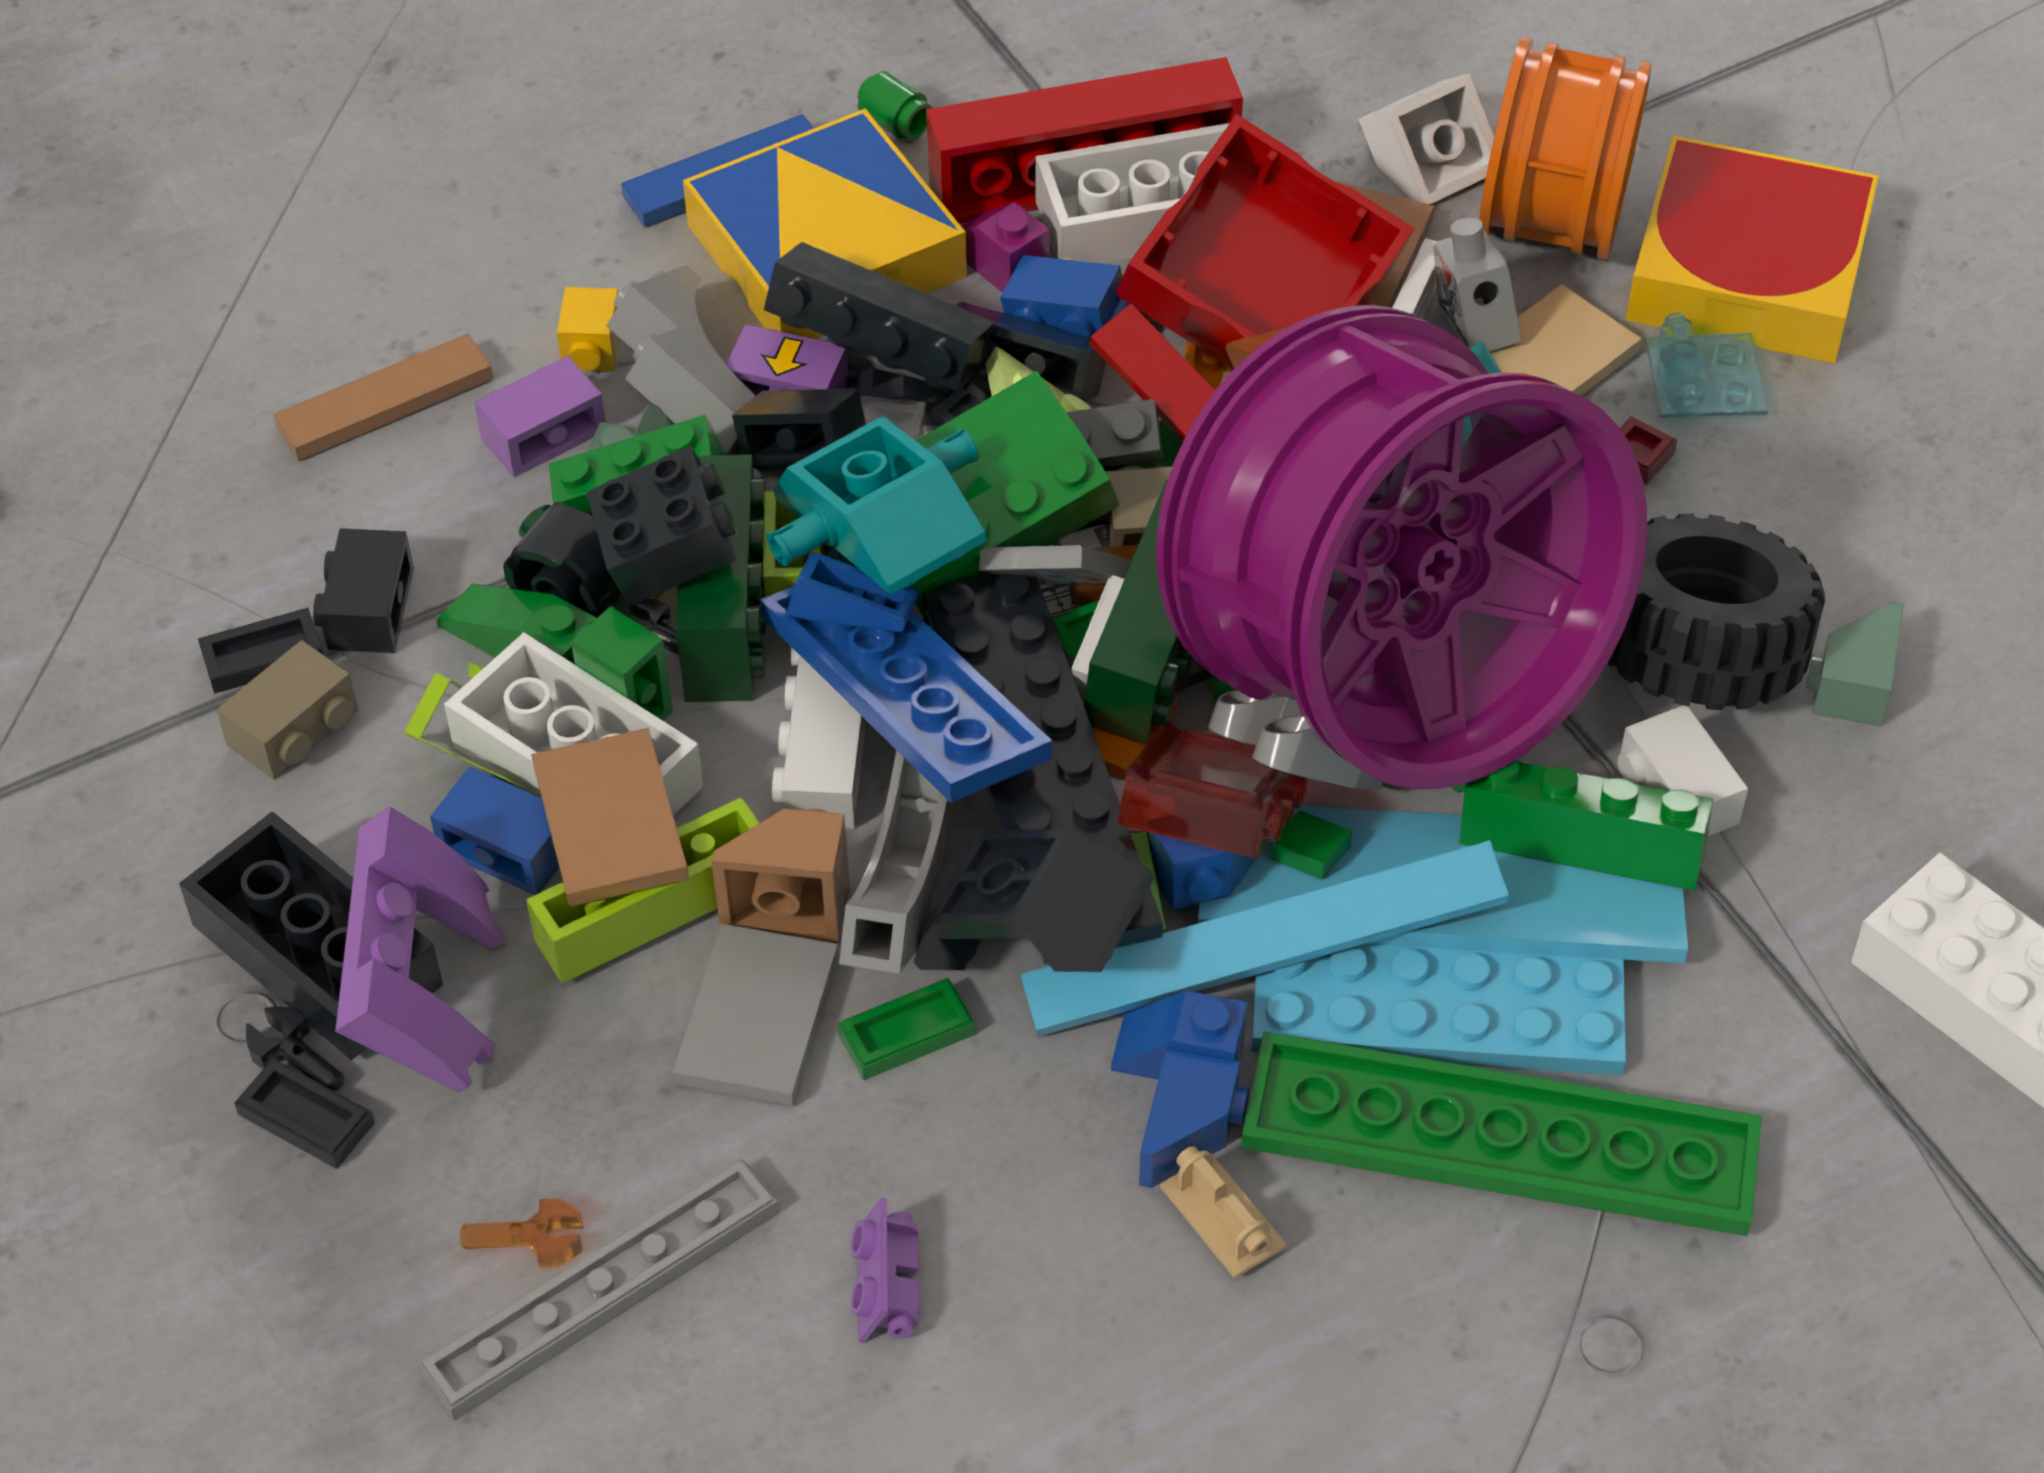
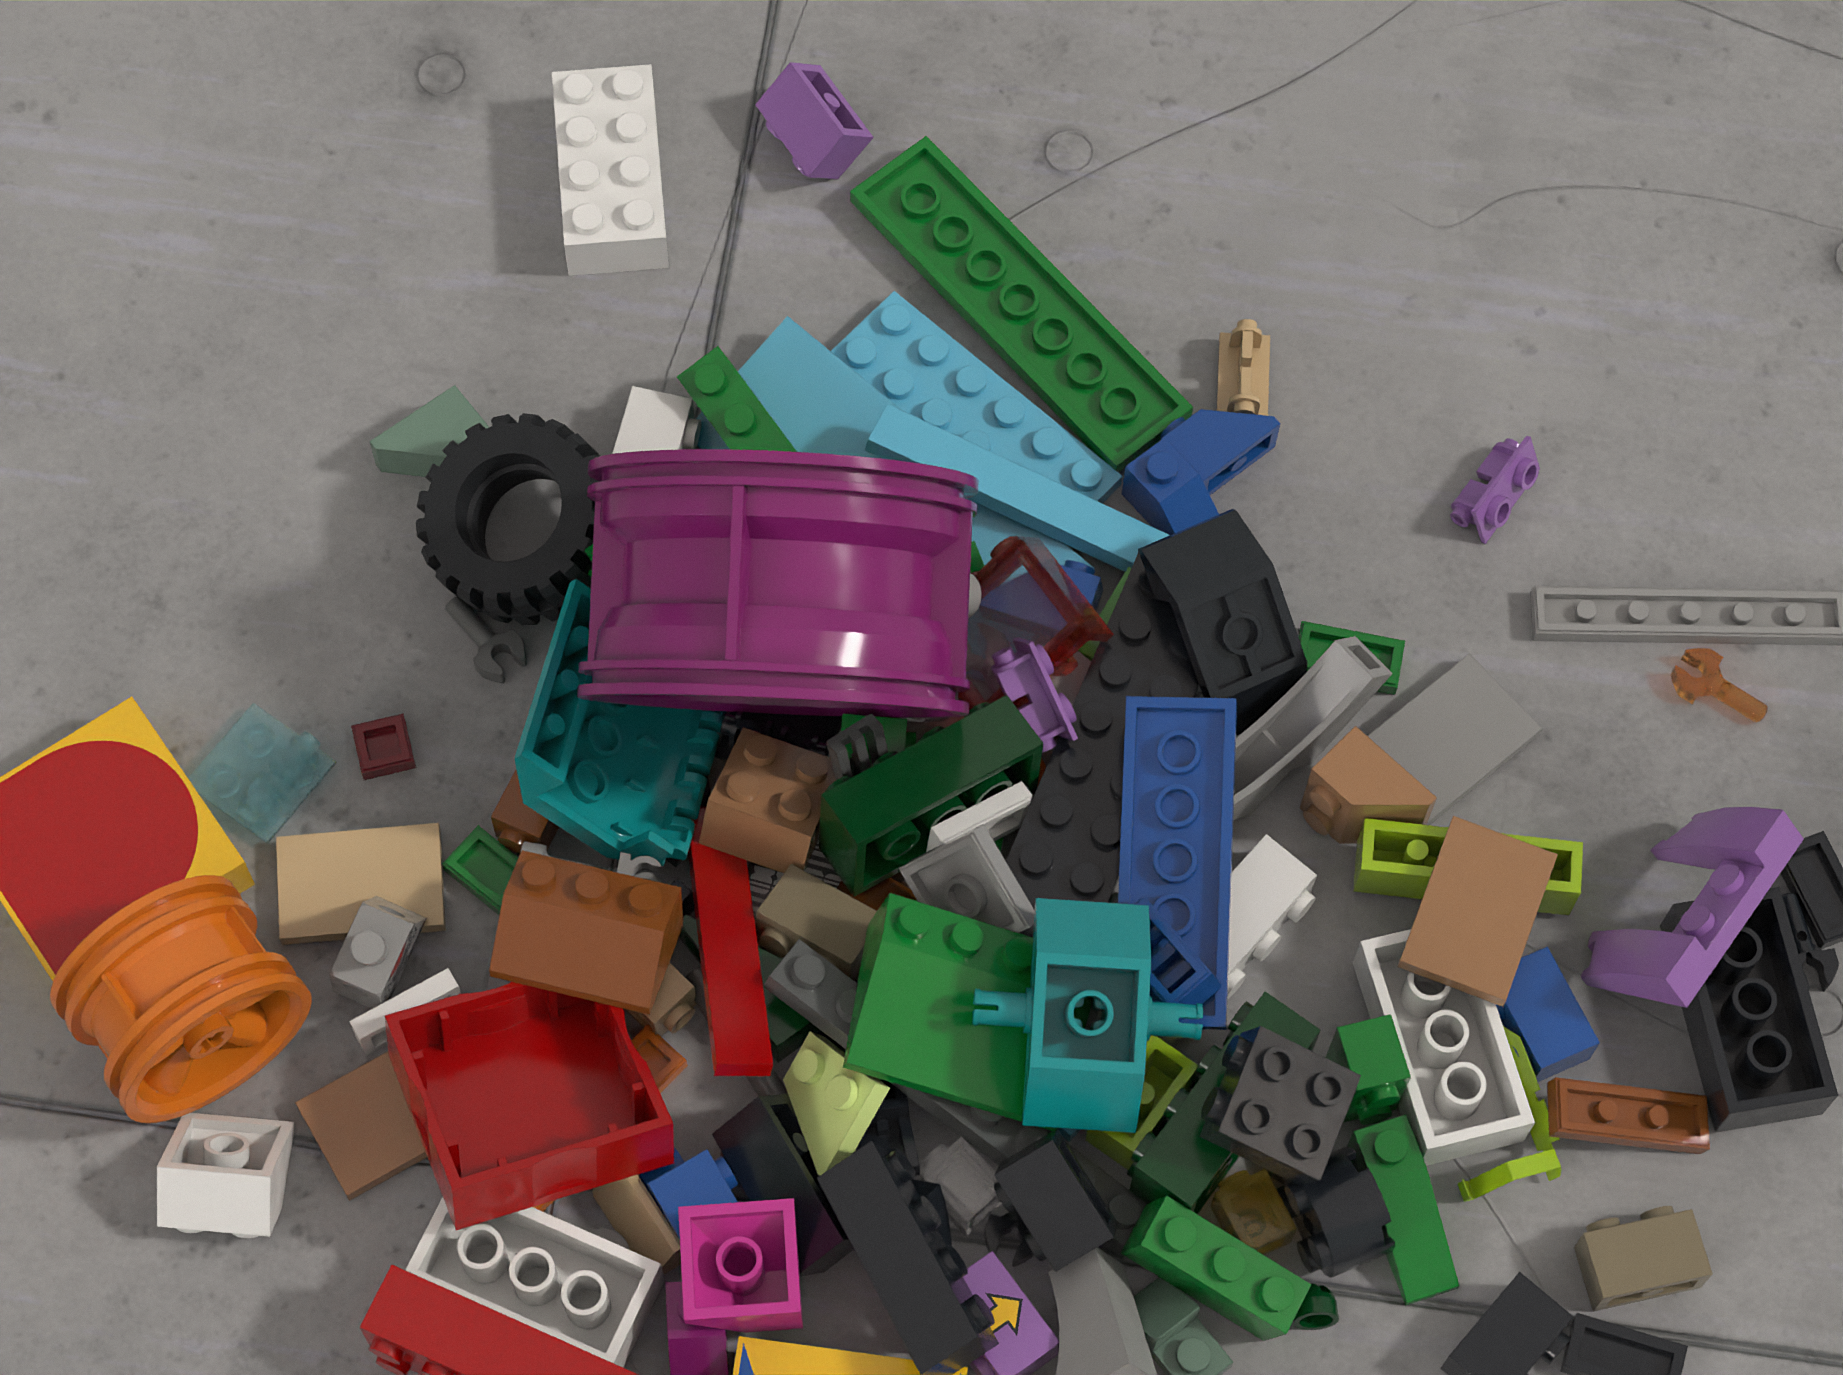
camera: 145 degrees left, 15 degrees up
none -> dark pink slope [678,1198,803,1333]
none -> medium lavender brick [755,62,874,179]
none -> medium lavender hinge [991,637,1078,753]
none -> dark orange tile [1547,1077,1710,1154]

